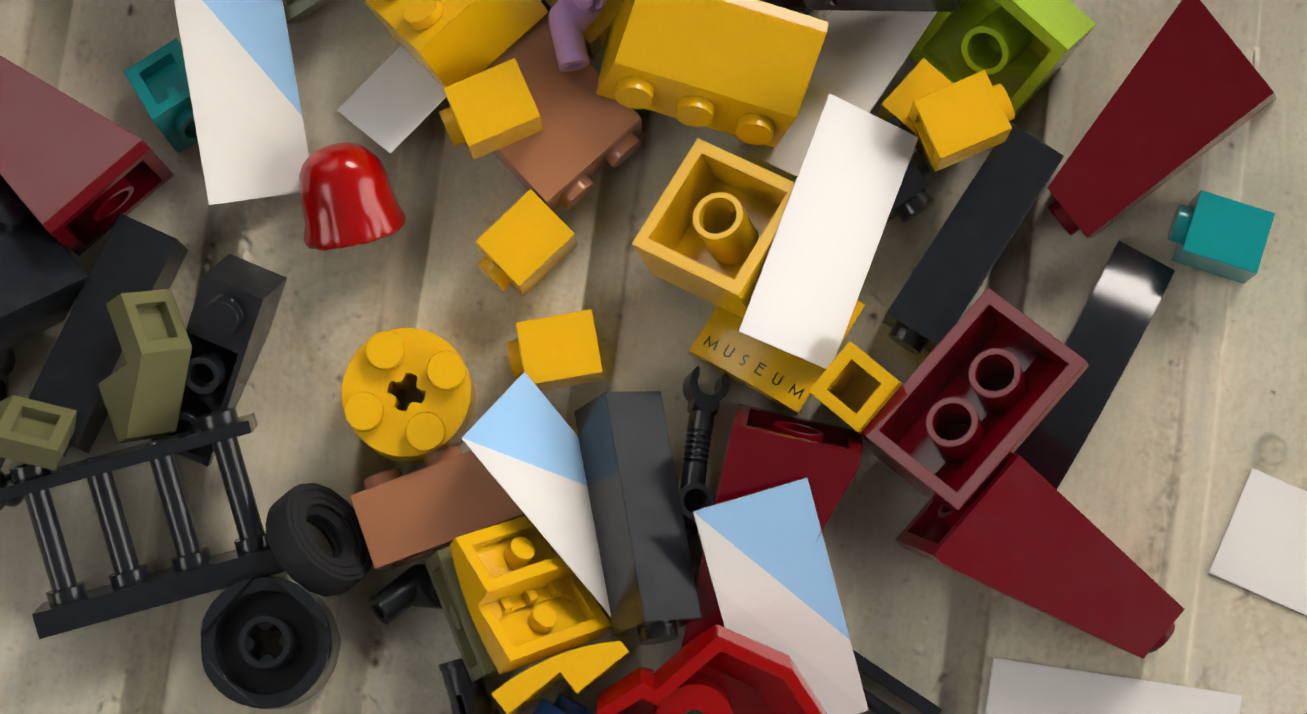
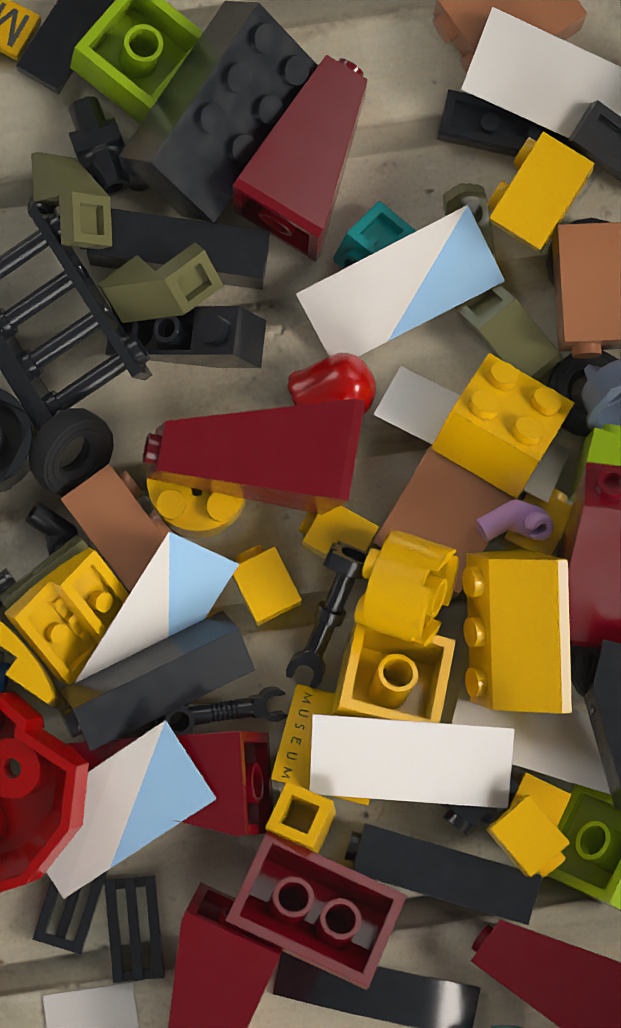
camera: 60 degrees right, 0 degrees up
yellow brick [439,58,544,160] -> none
none -> black tile [104,875,165,983]
none -> dark red slope [142,399,365,515]
none -> black piece [286,541,368,689]
none -> yellow brick [354,530,459,646]

